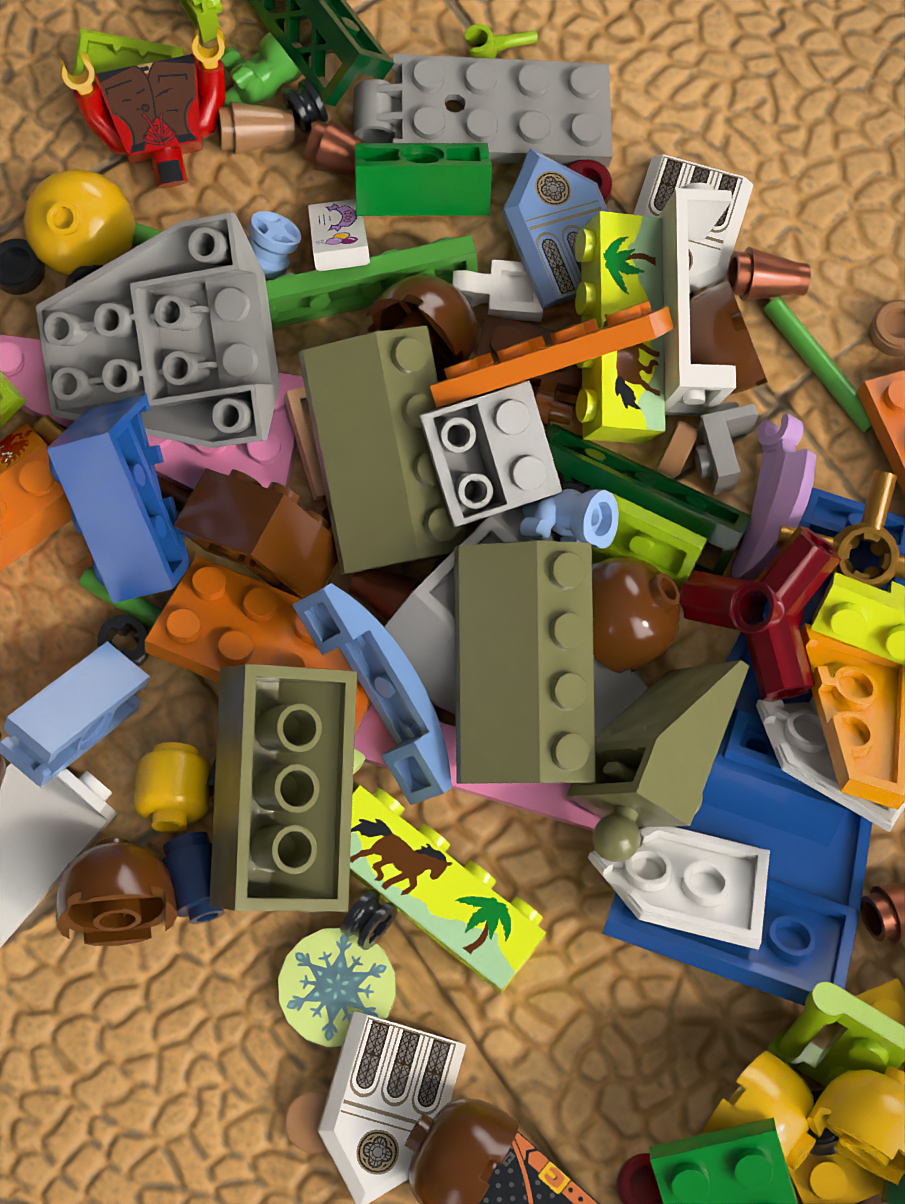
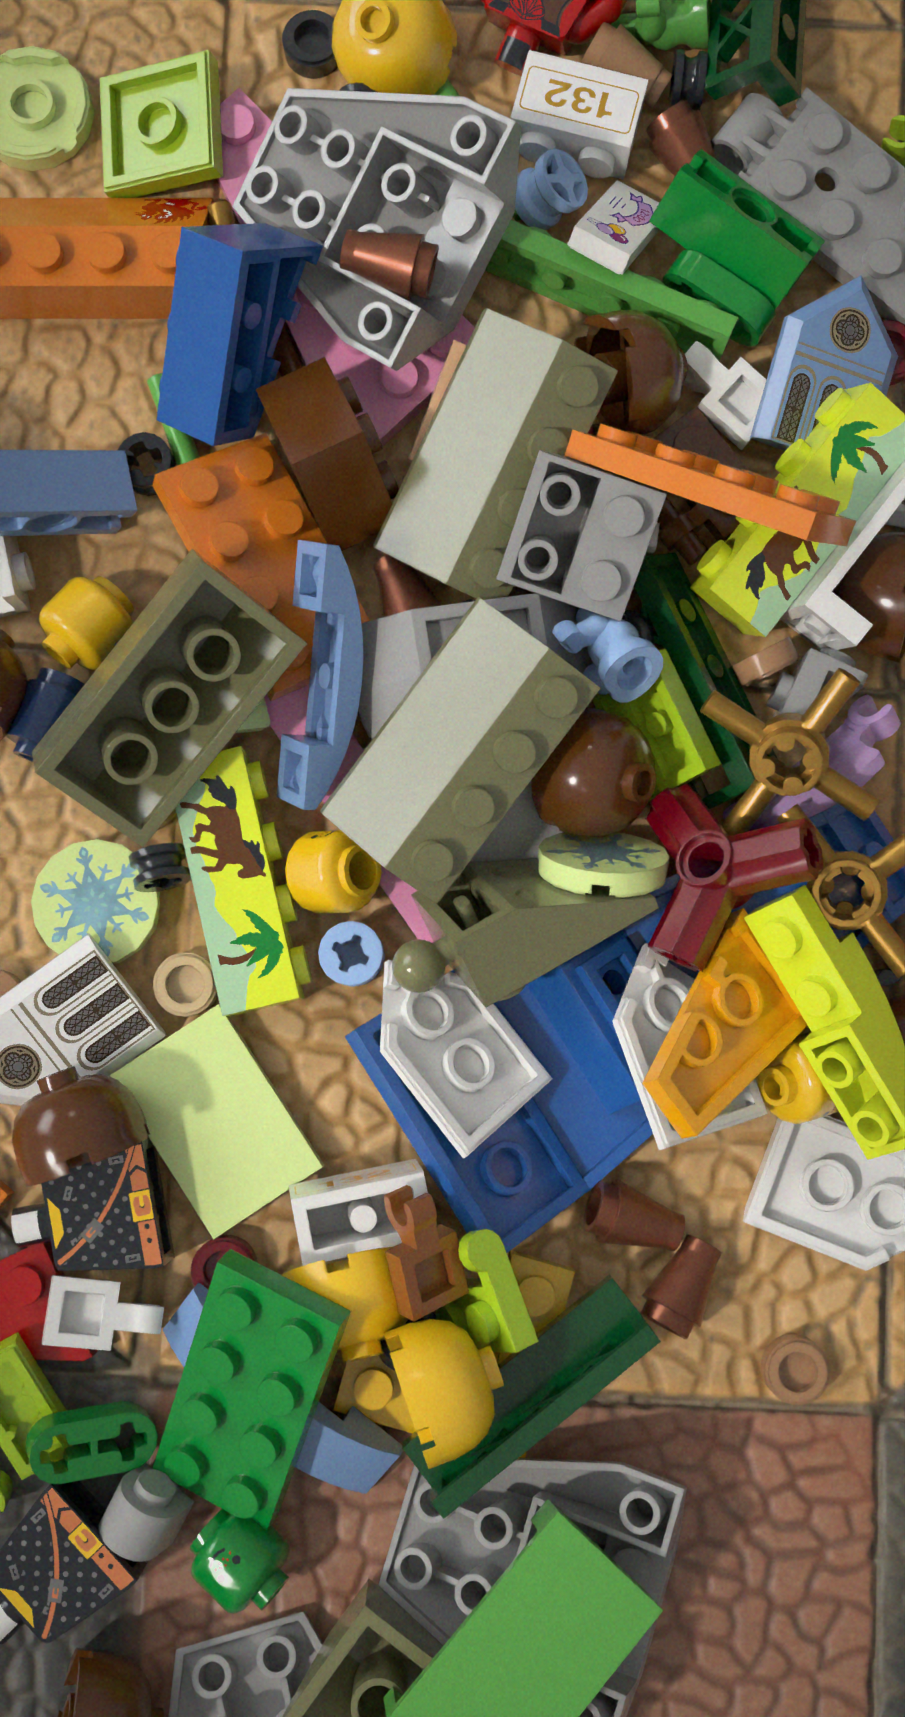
camera: 35 degrees right, 10 degrees up
none -> yellowish green tile [110,1004,324,1239]
none -> tan tile [153,952,218,1016]
none -> yellow head [285,830,382,913]
none -> white brick [289,1159,428,1266]
none -> light blue wheel [318,921,385,987]
none -> copper cone [339,229,439,301]
none -> dark orange plate [384,1185,469,1321]
none -> white brick [510,50,648,180]
none -> yellowish green tile [538,832,670,898]
none -> green beam [662,249,776,347]
none -> pearl gold bar [700,668,879,836]

